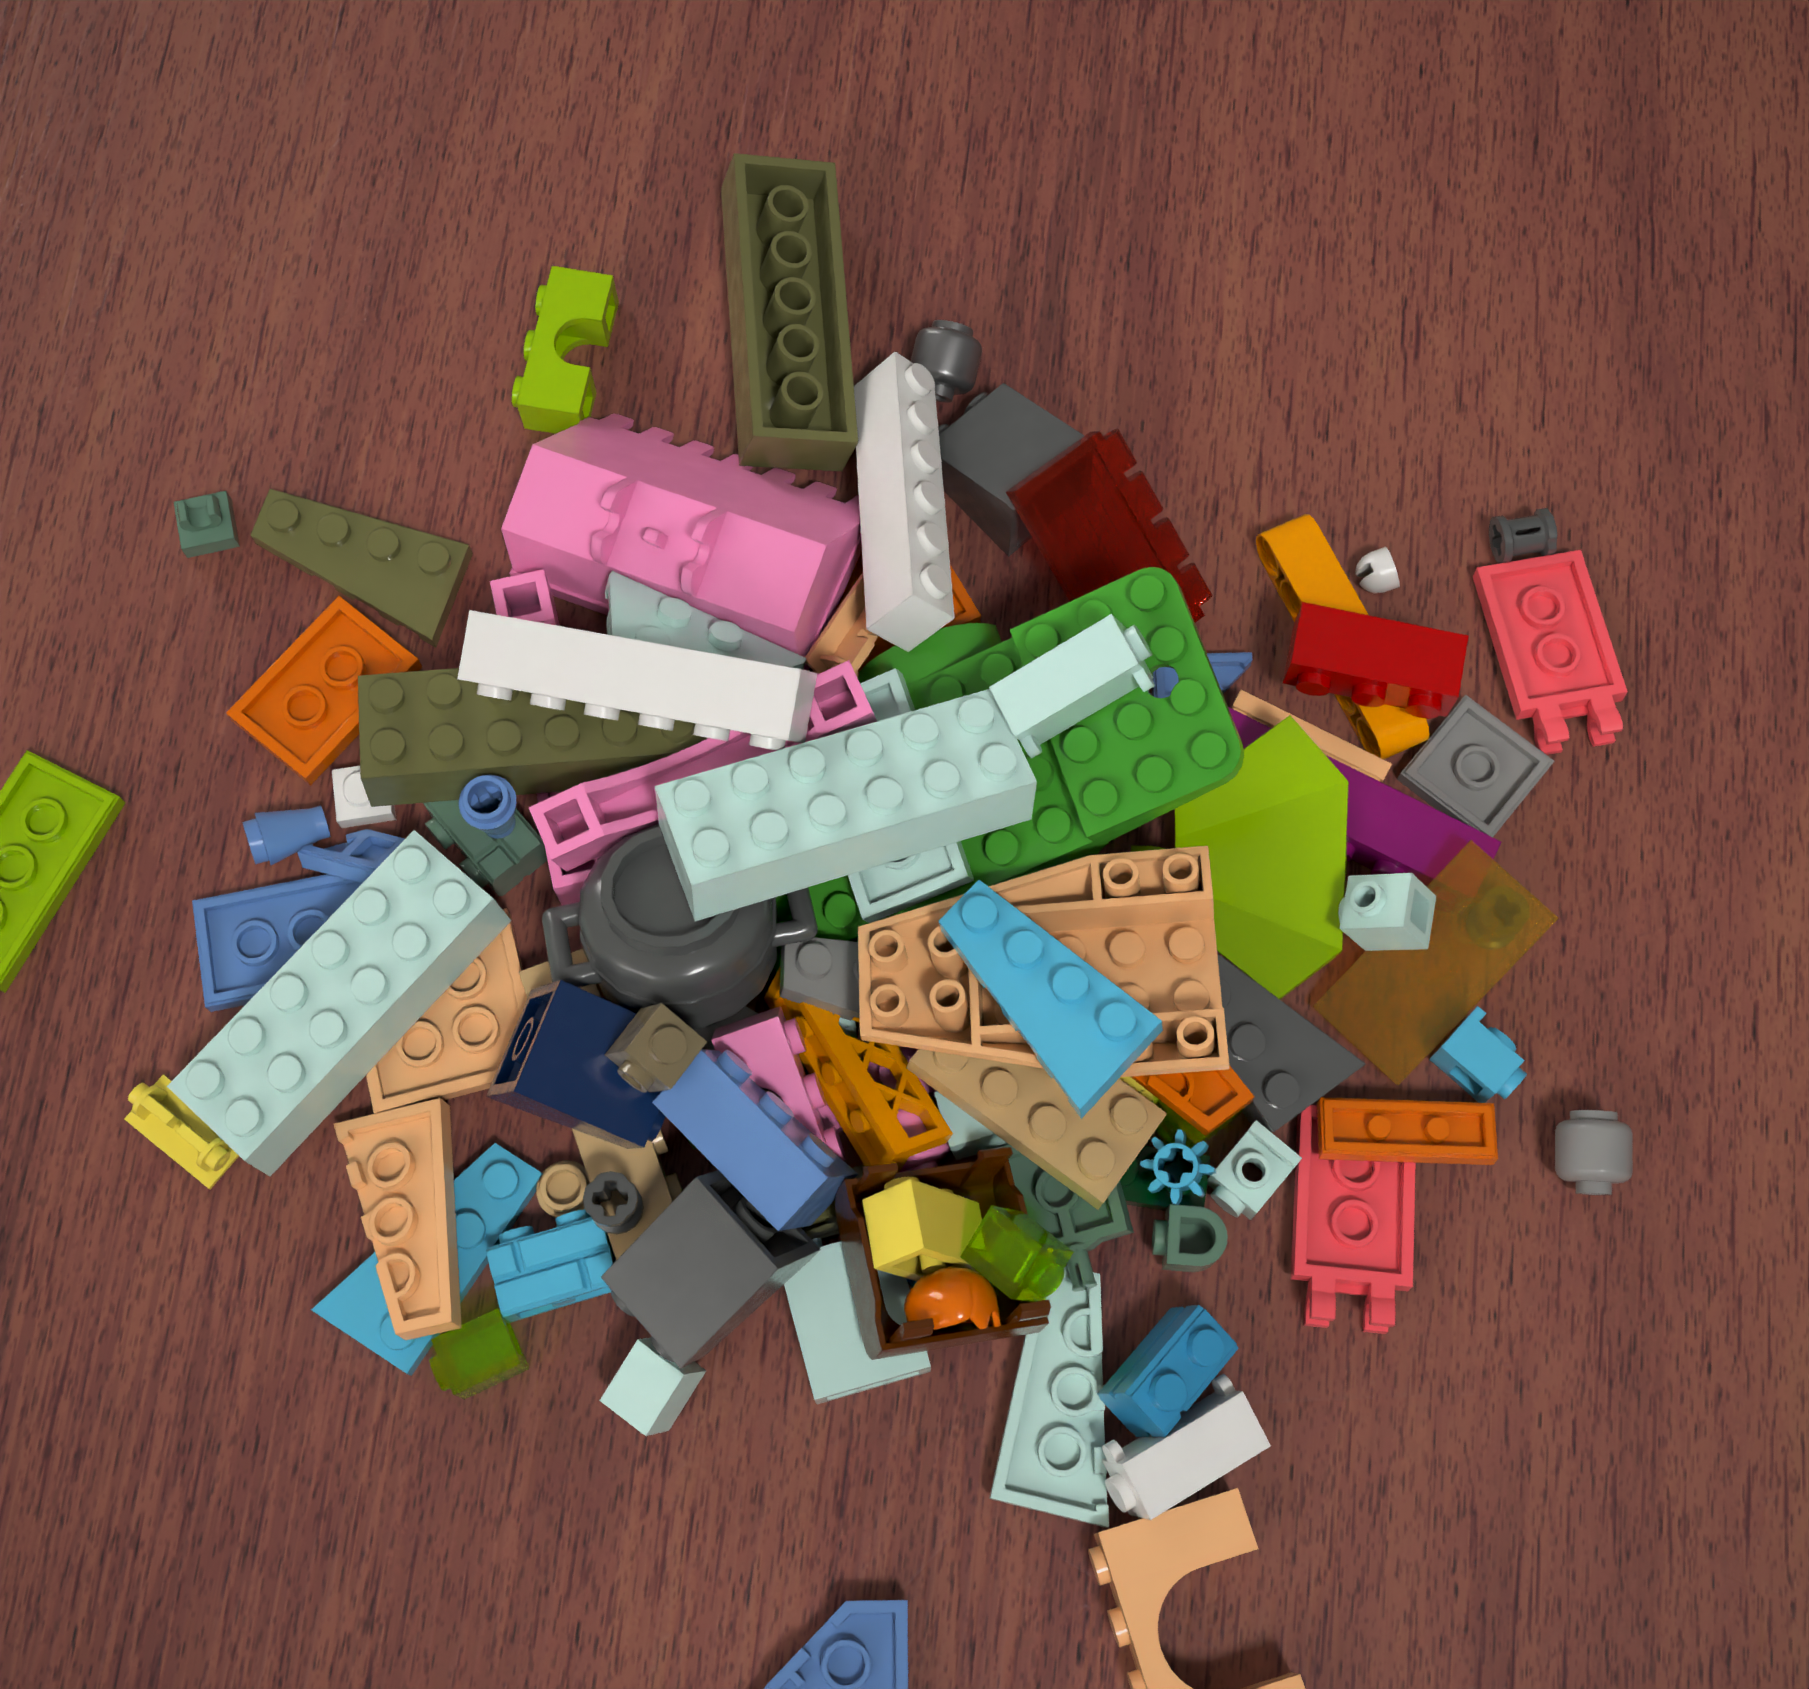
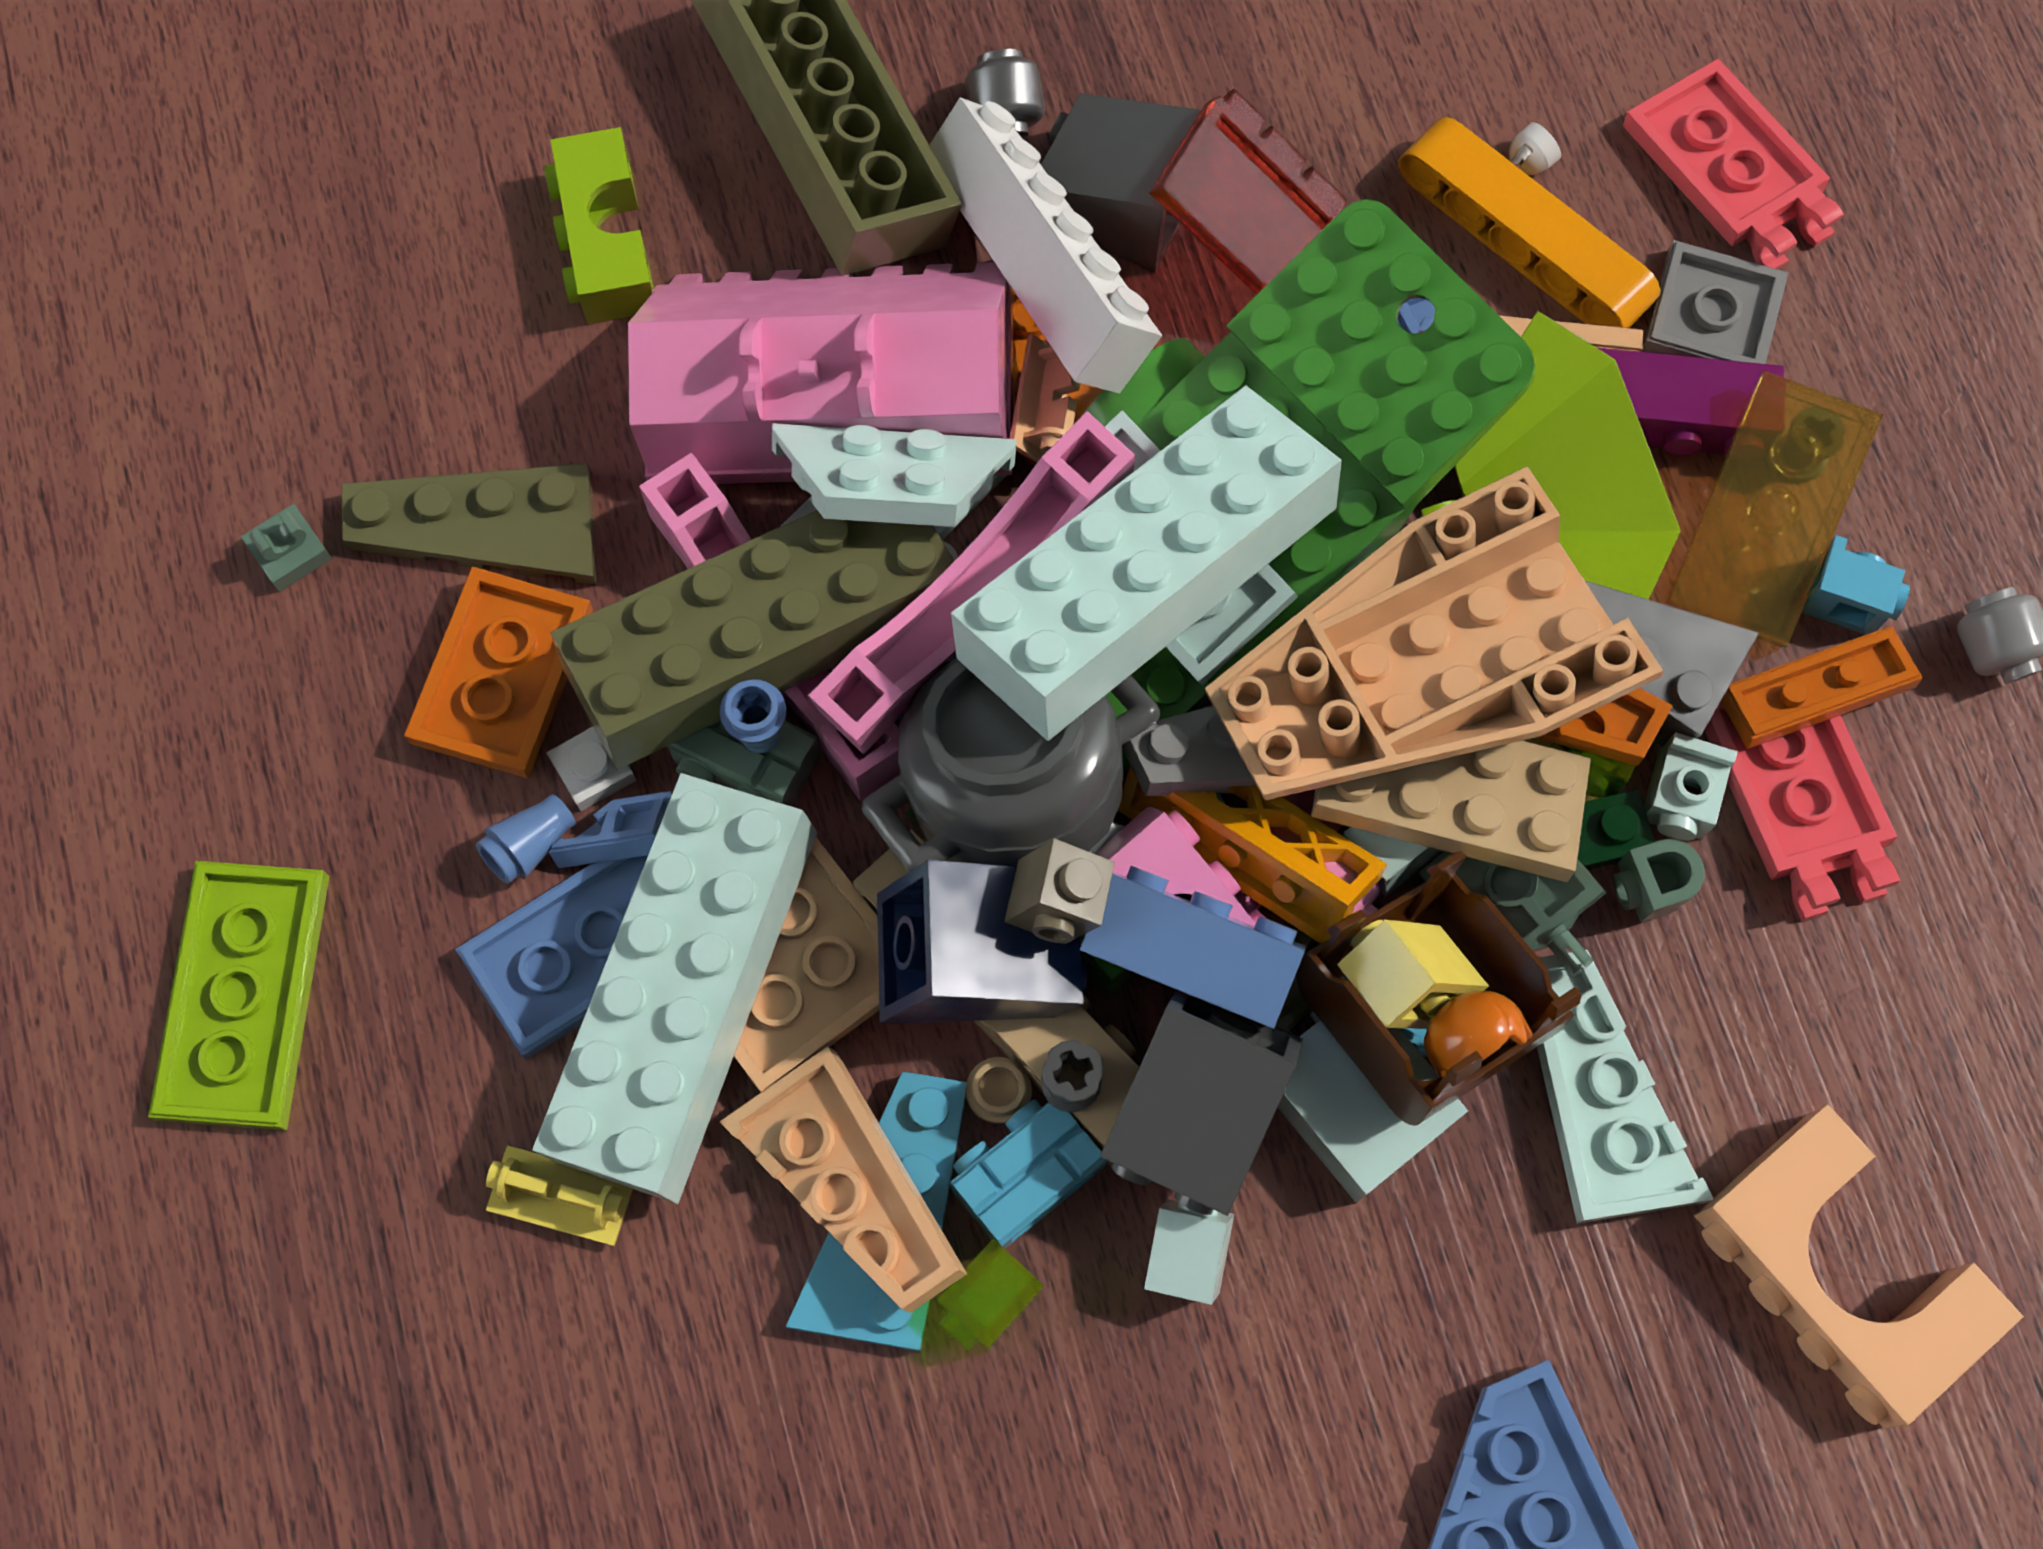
camera: 25 degrees left, 0 degrees up
white brick [457,610,818,750] -> none
medium azure wing [939,880,1163,1119] -> none
clear neon green brick [960,1205,1074,1302] -> none
light aqua brick [989,614,1155,758] -> none
dark azure brick [1097,1305,1239,1437] -> none
white brick [1102,1374,1271,1520] -> none
medium azure gear [1140,1129,1217,1205] -> none
red brick [1283,602,1469,719] -> none
light aqua brick [1338,873,1436,951] -> none
dark grey bush [1489,508,1558,564] -> none

